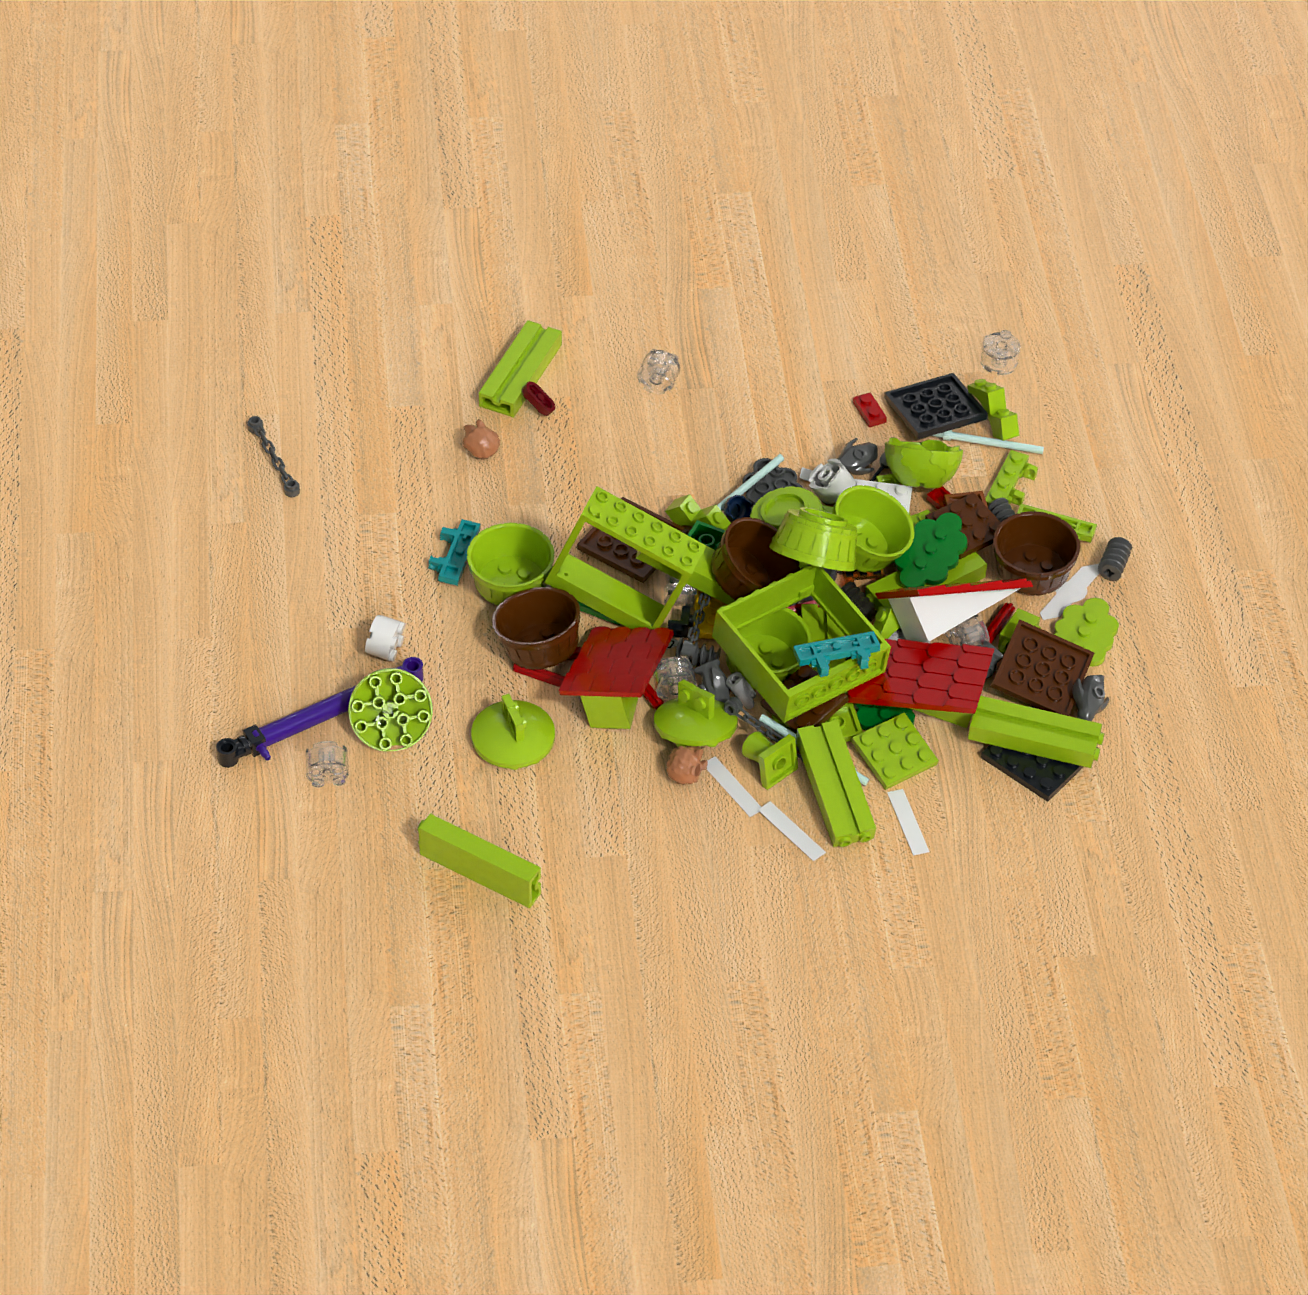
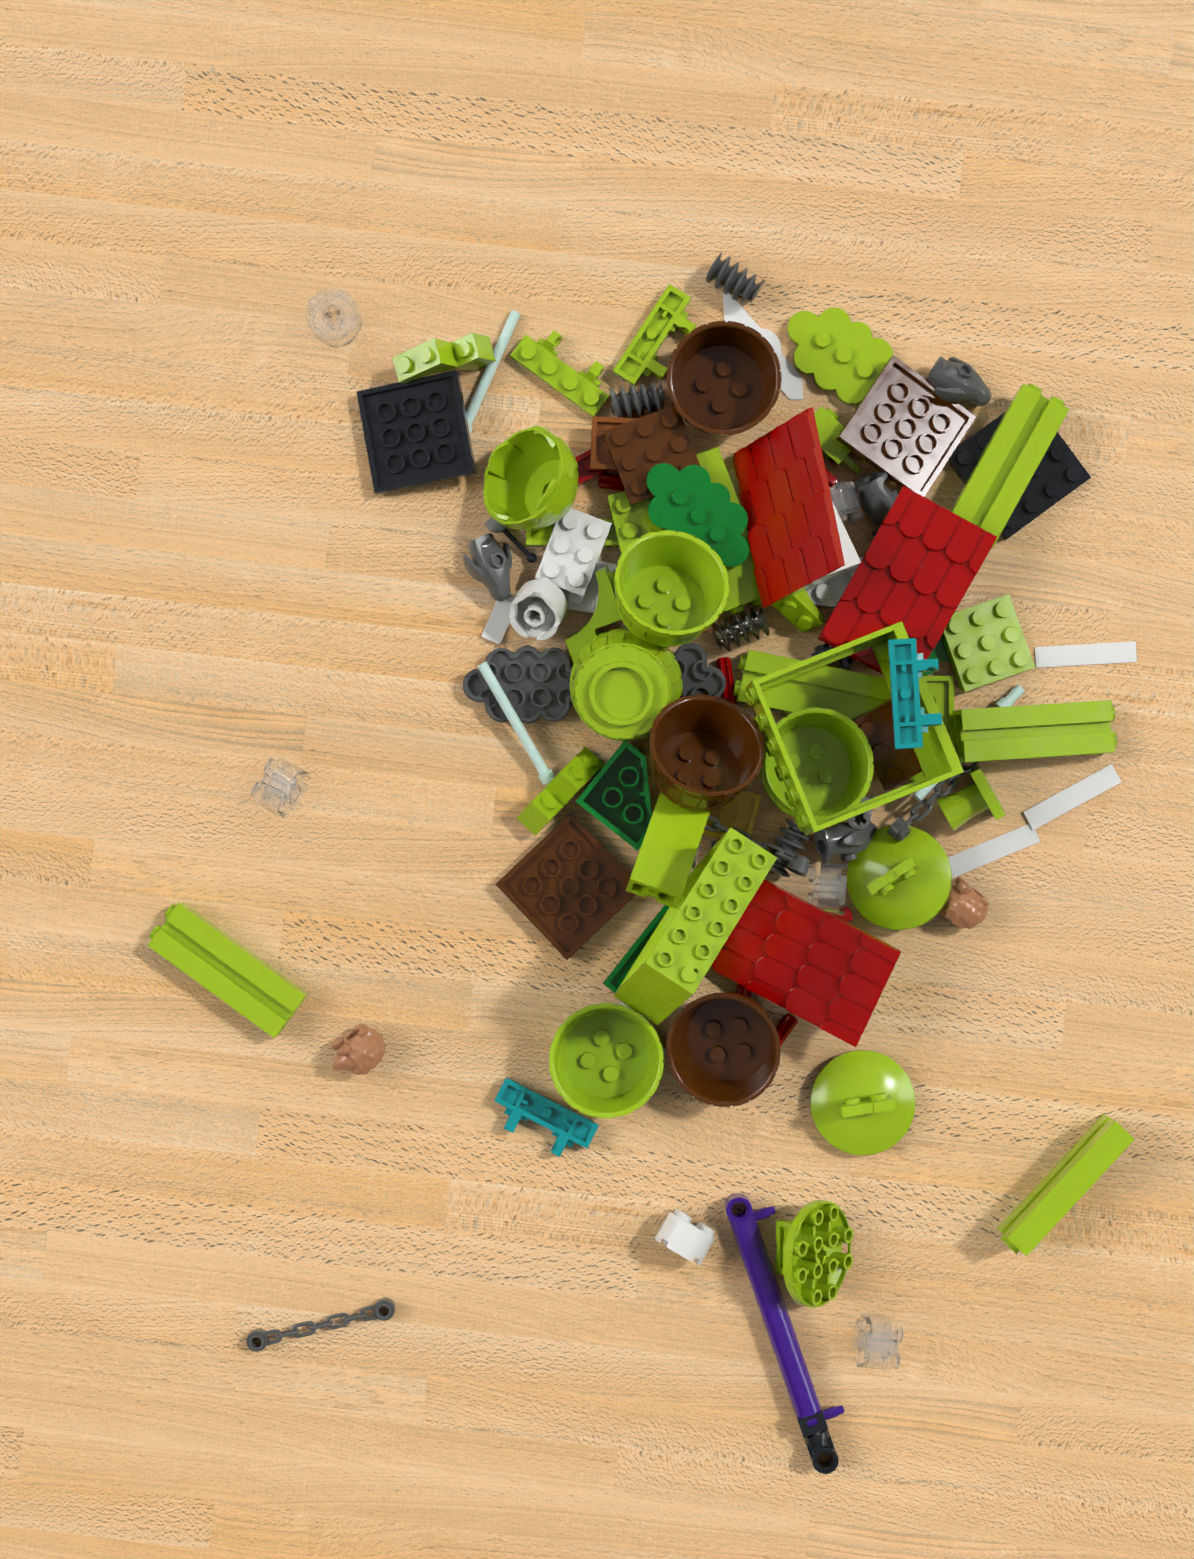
camera: 70 degrees left, 40 degrees up
dark red plate [522,381,556,416] -> none
dark blue hair [724,495,752,523] -> none
lime piece [769,507,858,571] -> none
red plate [853,392,887,428] -> none

